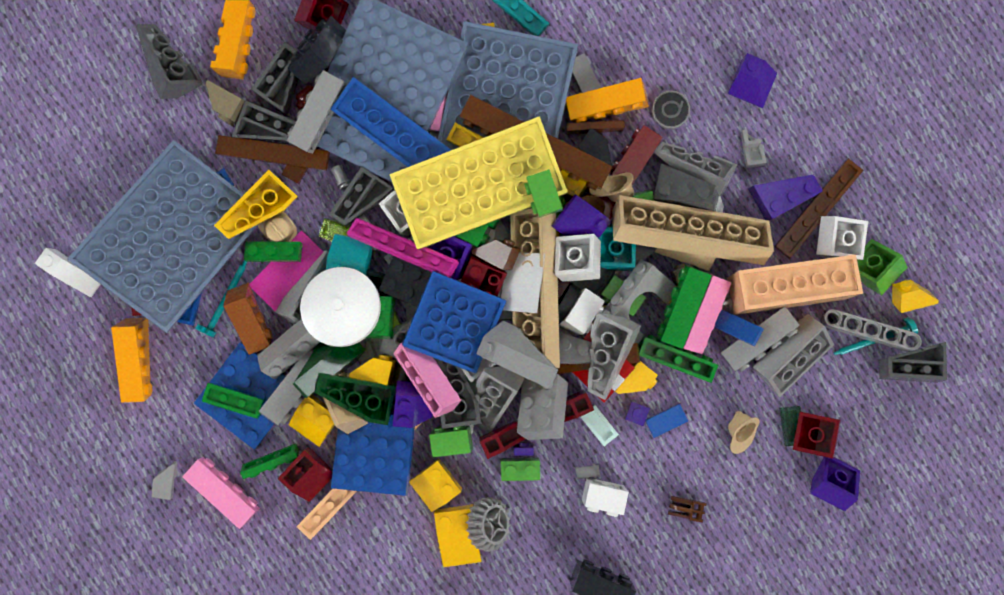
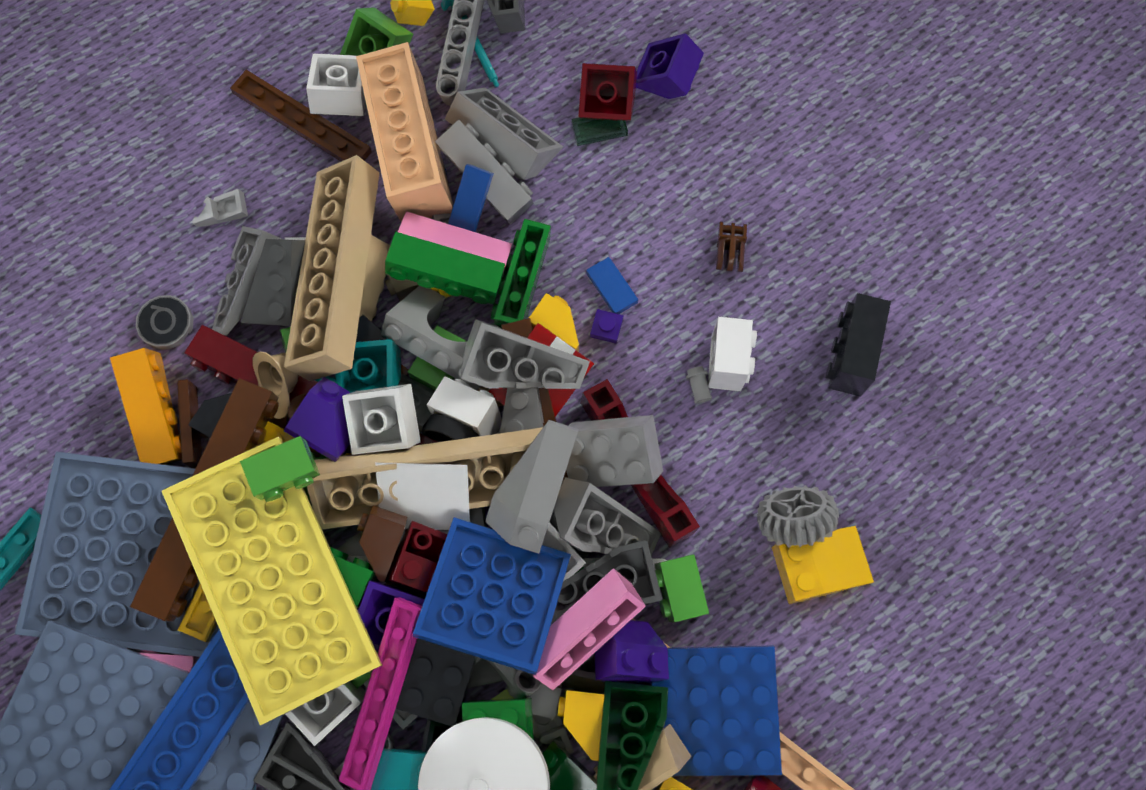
camera: 95 degrees left, 15 degrees down
yellow slope [409,458,462,512] -> none
bright green brick [501,457,540,481] -> none
dark purple plate [514,442,534,456] -> none
light grey tile [572,54,601,93] -> none
light aqua tile [581,404,619,446] -> none
dark purple slope [728,53,777,108] -> none
tan piece [728,411,760,454] -> none
dark purple wedge [748,174,823,220] -> none

